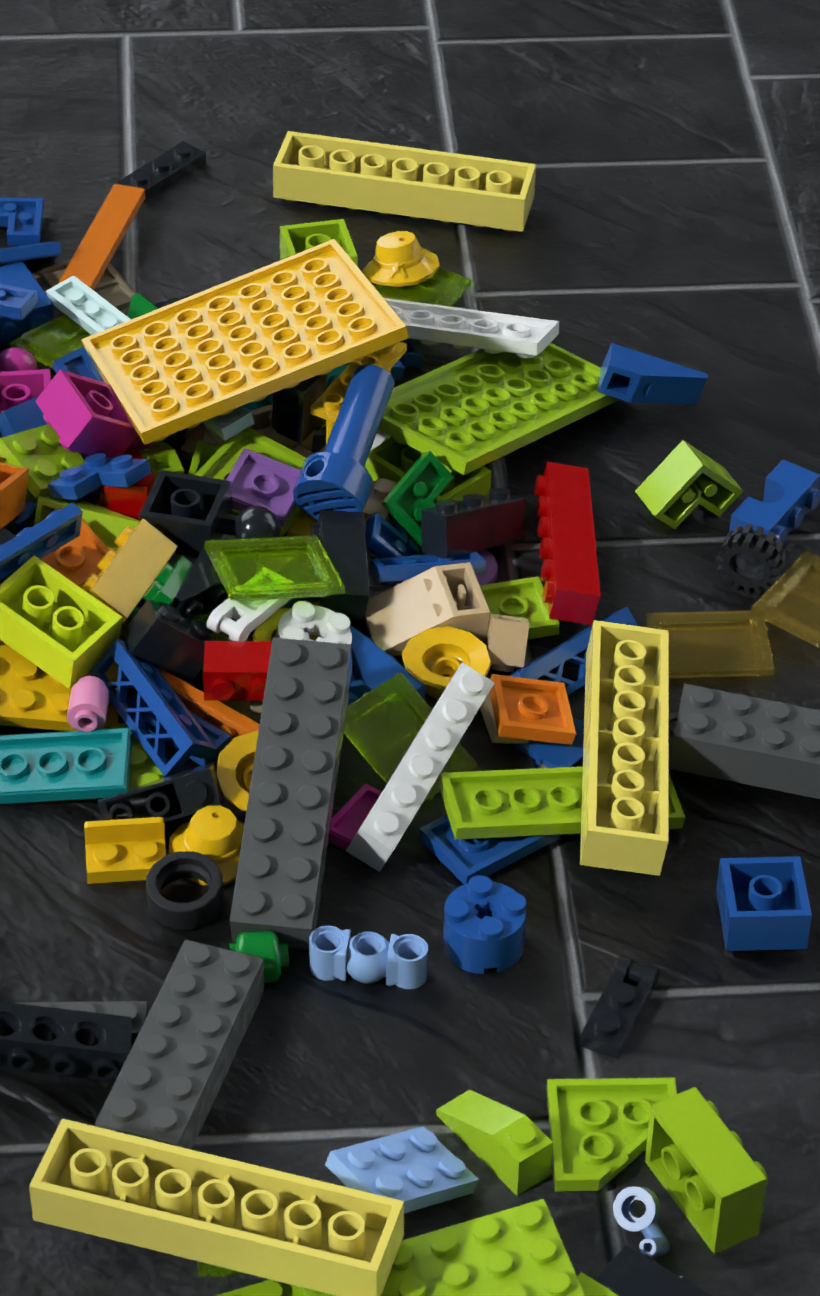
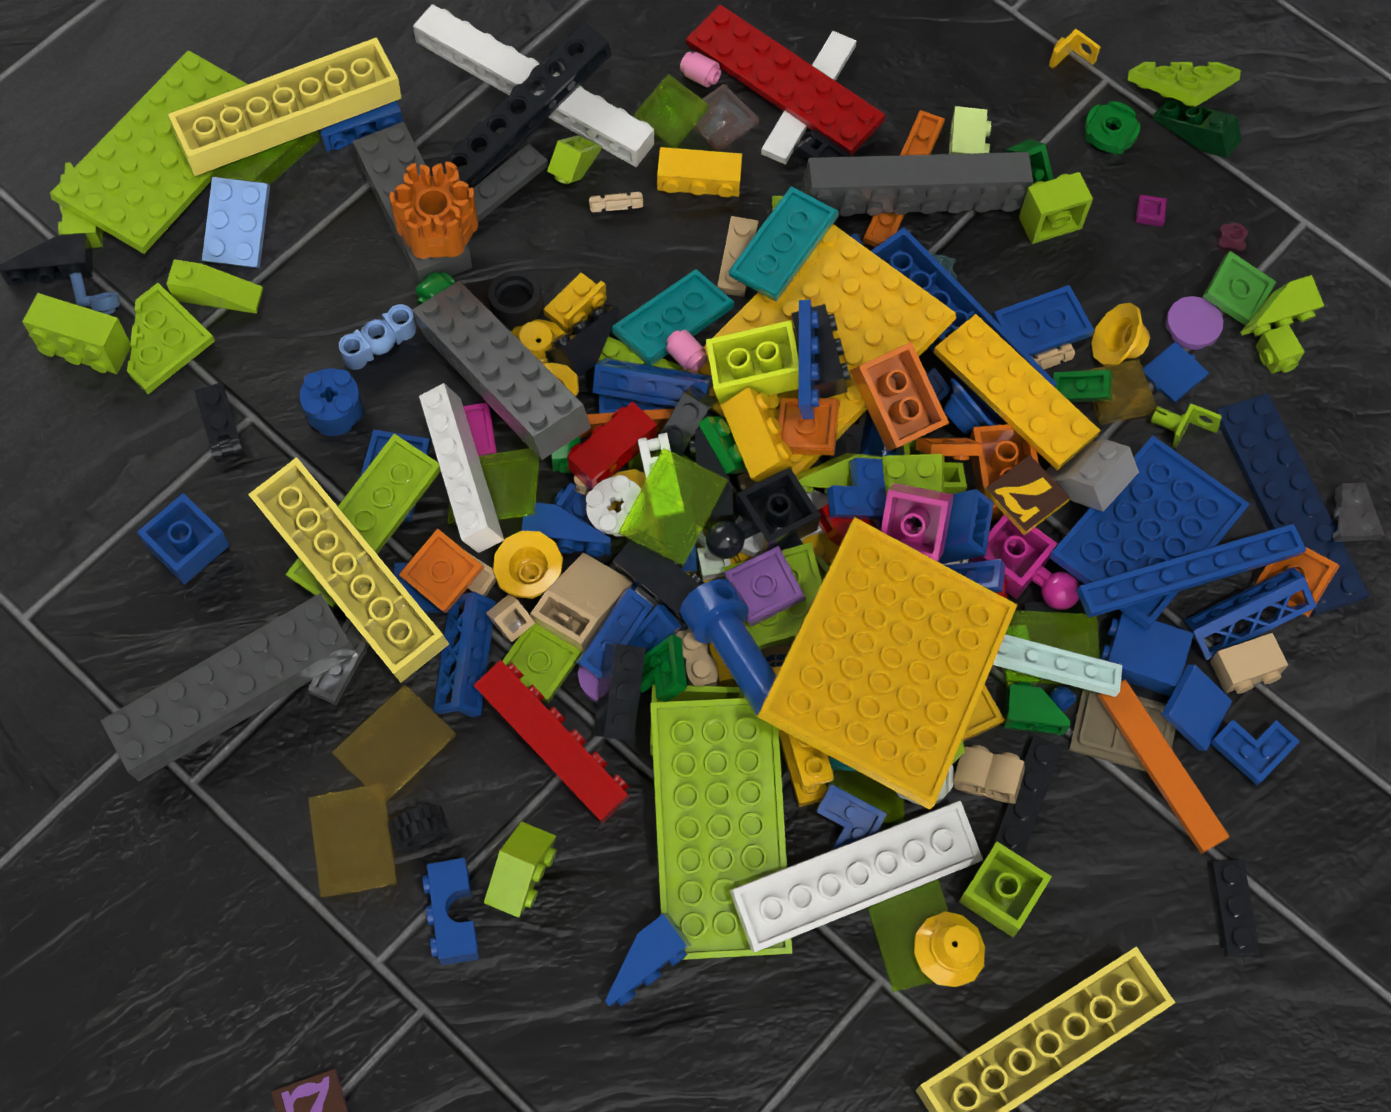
camera: 135 degrees right, 25 degrees up
none -> orange piece [389,162,478,259]

